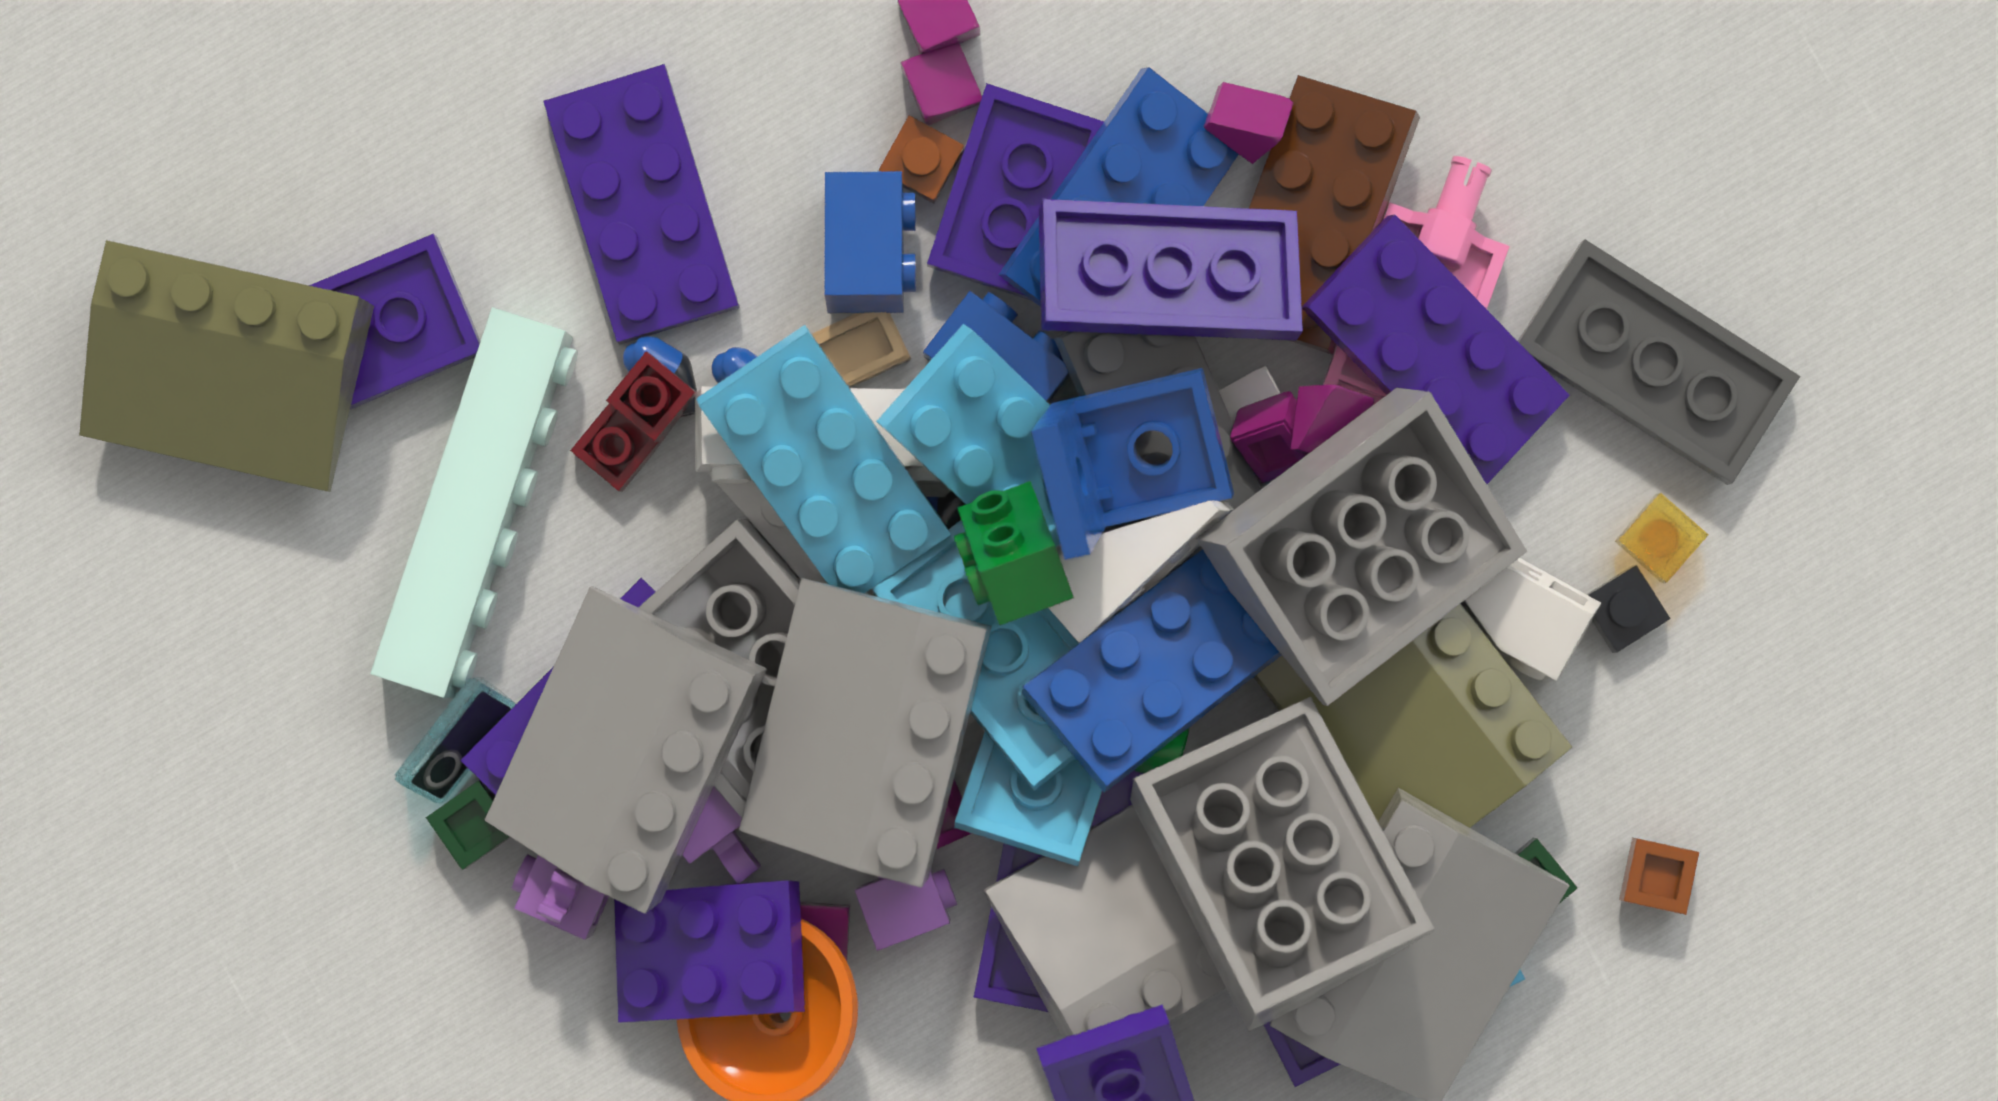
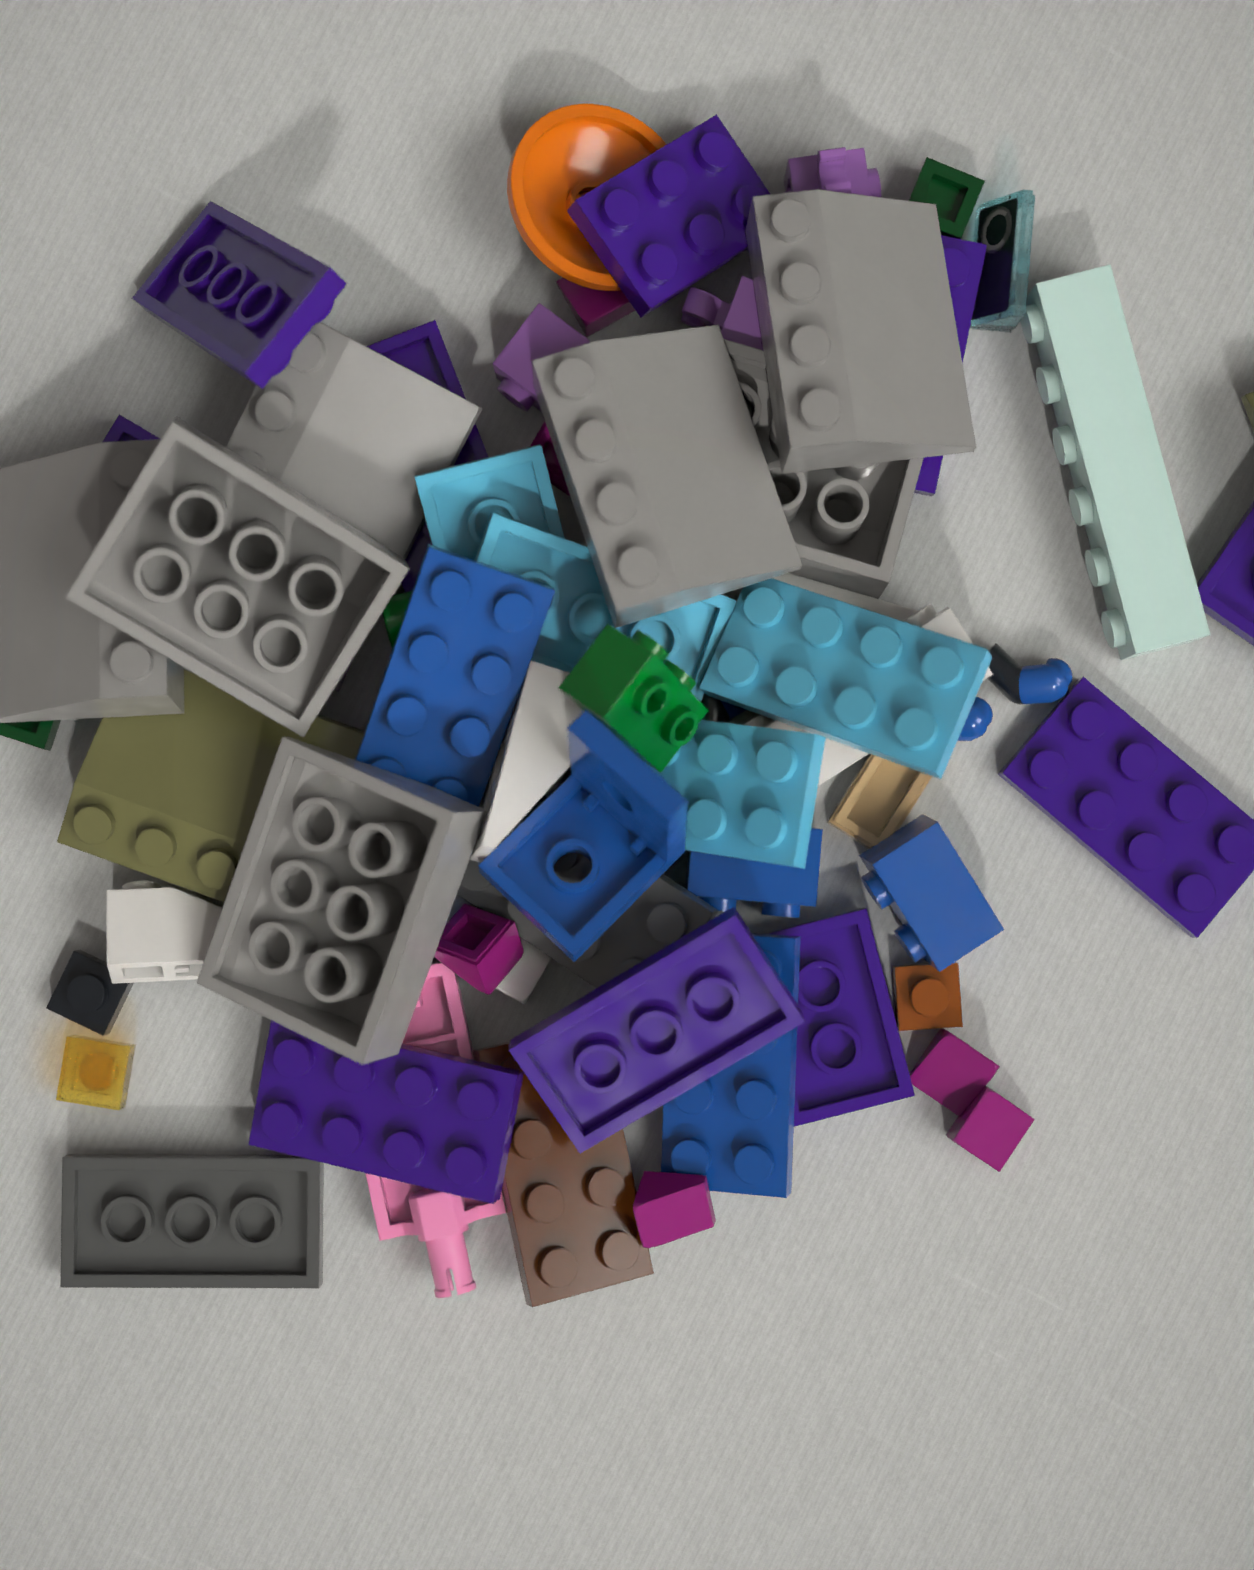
camera: 145 degrees right, 0 degrees up
dark red slope [570,351,697,492] -> none
magenta slope [1291,384,1374,455] -> none

